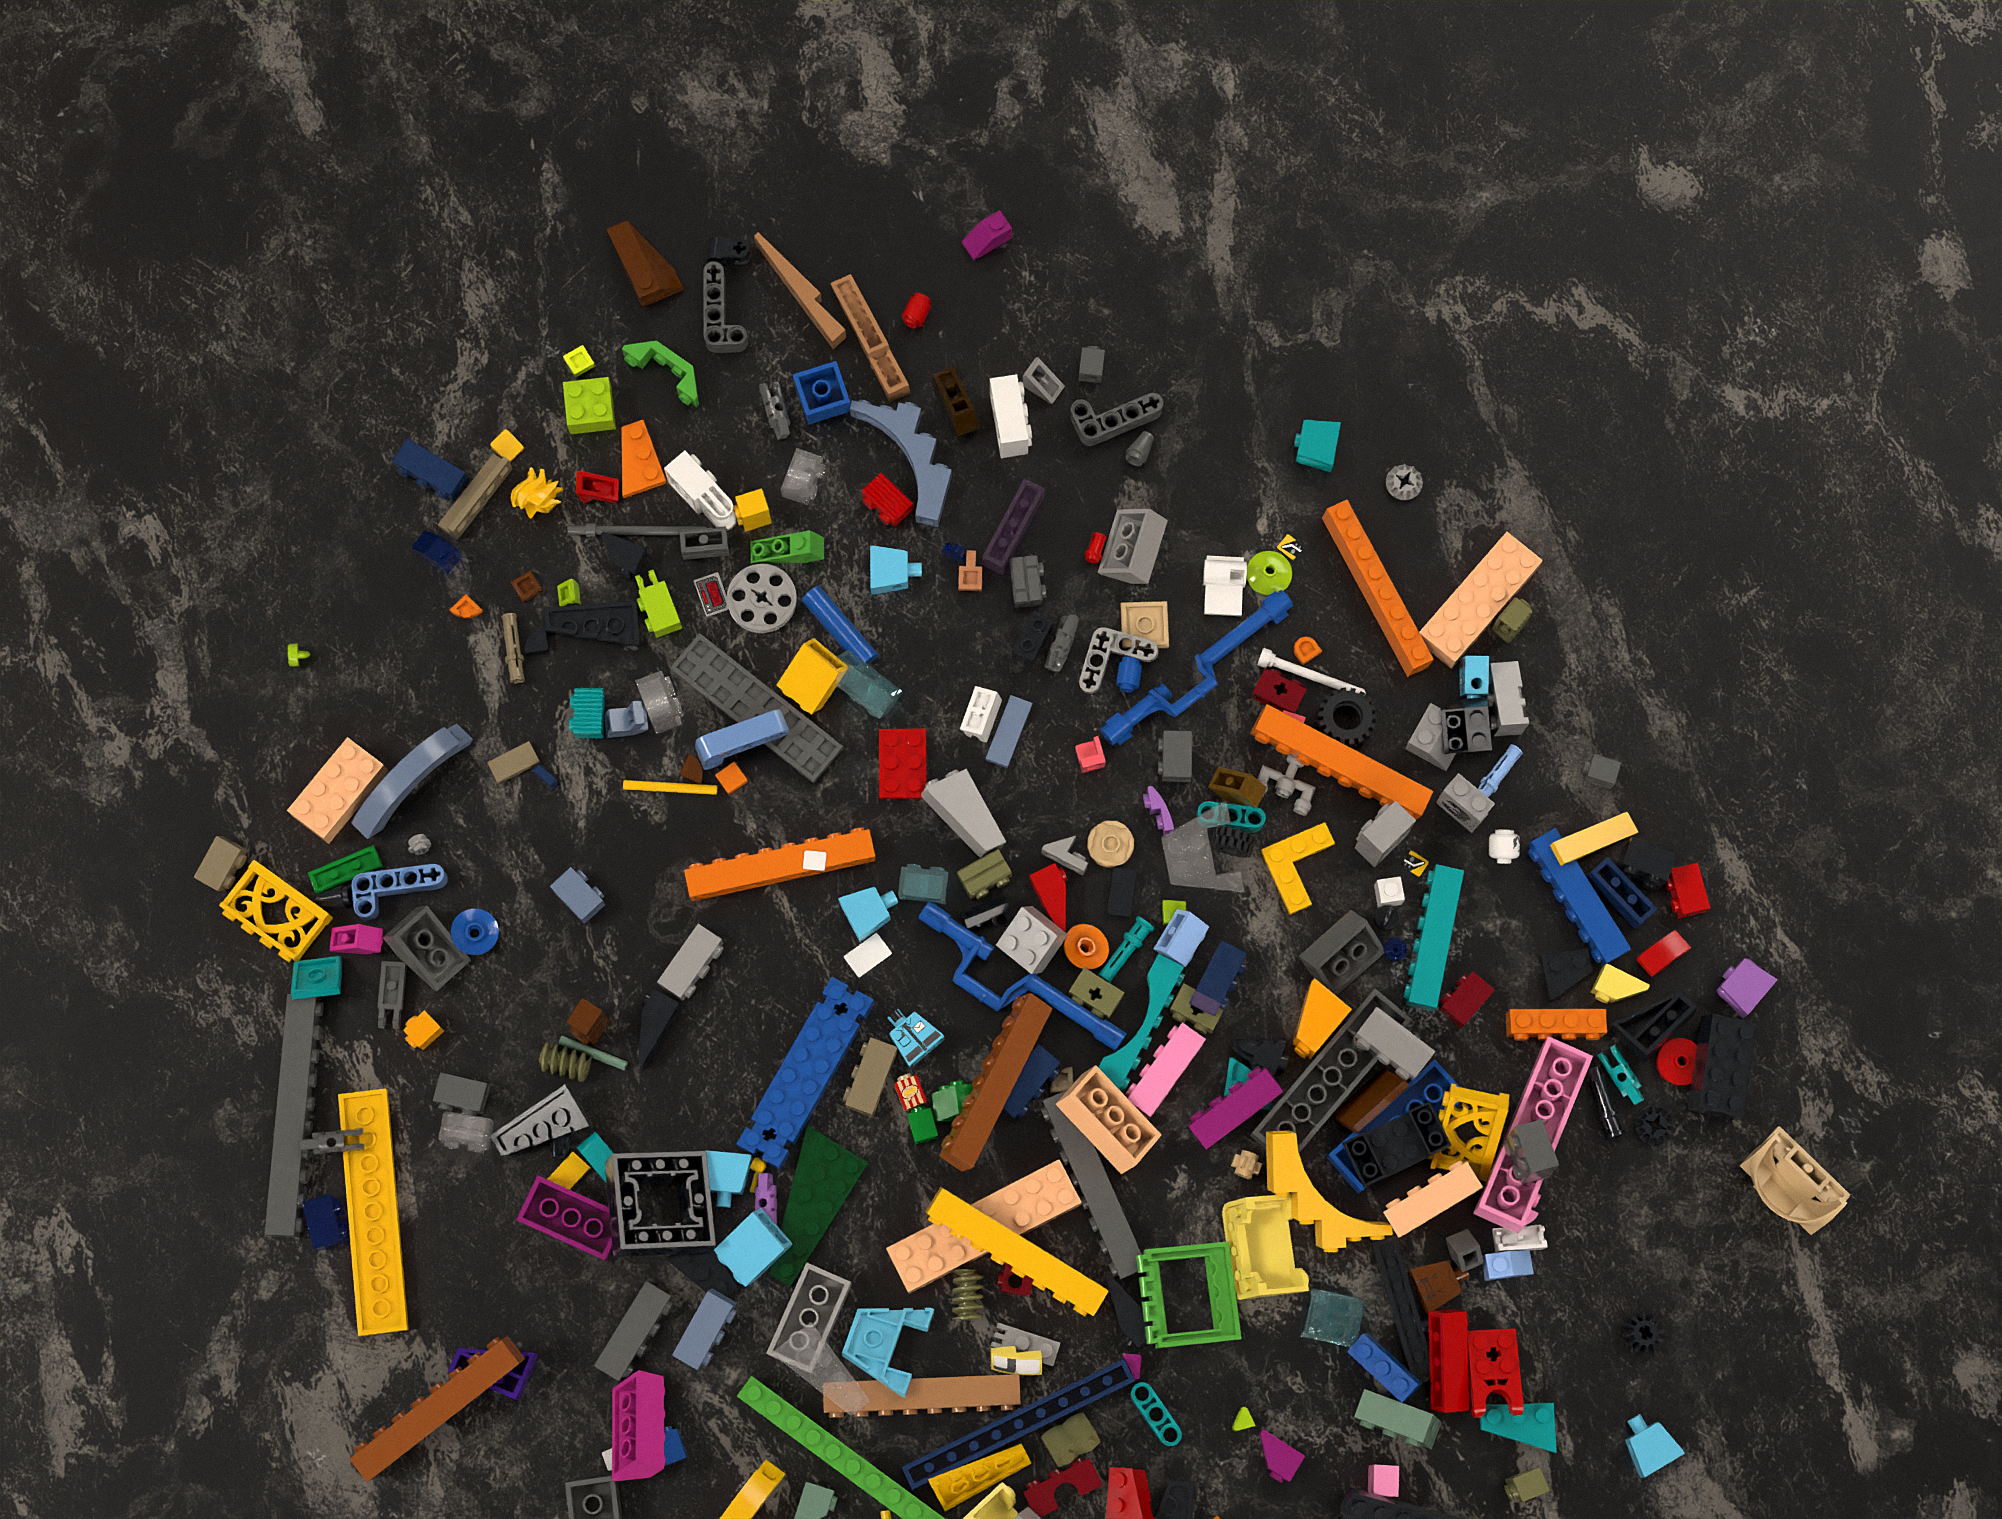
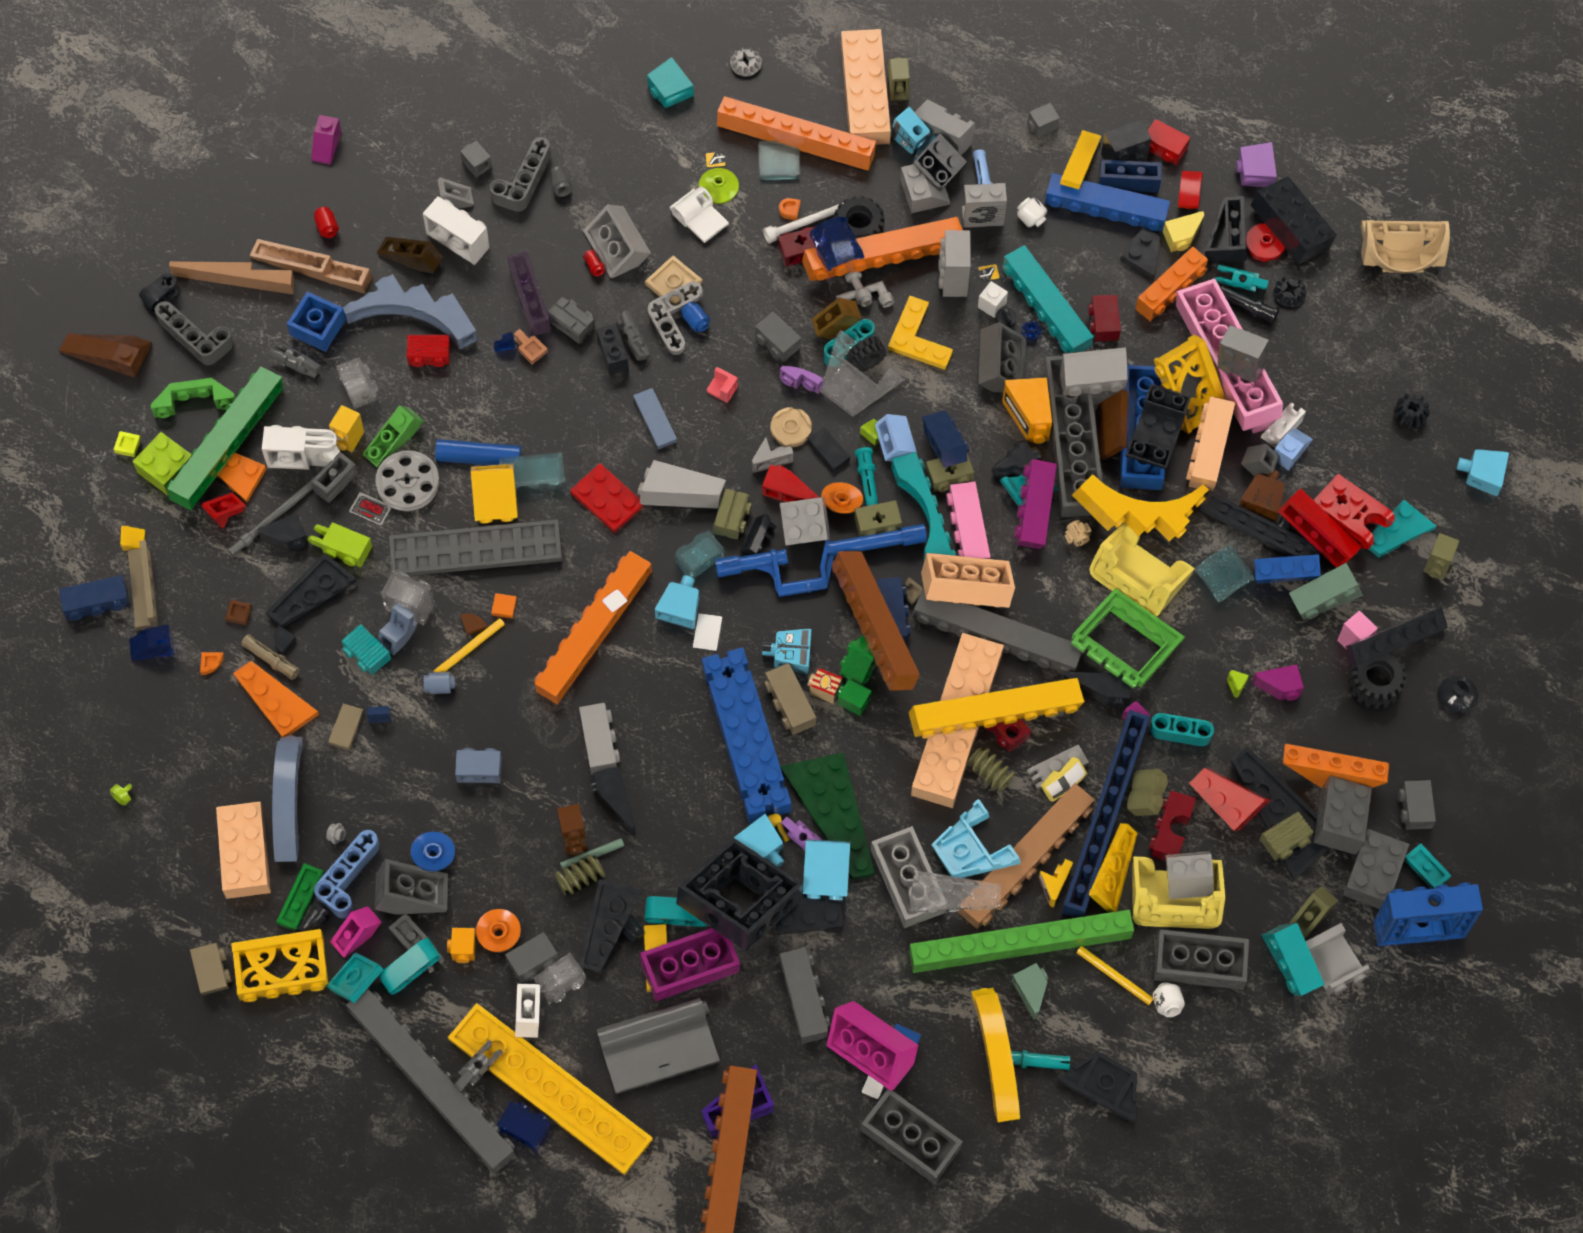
camera: 45 degrees left, 10 degrees down
yellow hair [511,467,563,519] -> none
lime slope [557,579,581,606] -> none
sand blue brick [672,1288,737,1370] -> none
medium blue beam [695,709,790,770] -> none
medium azure torso [870,546,922,594] -> none
white hinge [960,686,1002,743] -> none
blue piece [1100,590,1293,746] -> none
none -> brick [167,367,284,511]
none -> orange wing [233,661,319,737]
none -> teal beam [378,938,441,995]
none -> sand blue brick [424,672,455,694]
none -> orange dish [476,909,521,952]
none -> white brick [515,984,540,1038]
none -> dark grey door [596,998,720,1094]
none -> clear light blue tile [759,141,800,179]
none -> clear blue slope [810,216,864,272]
none -> yellow slope [1039,859,1073,907]

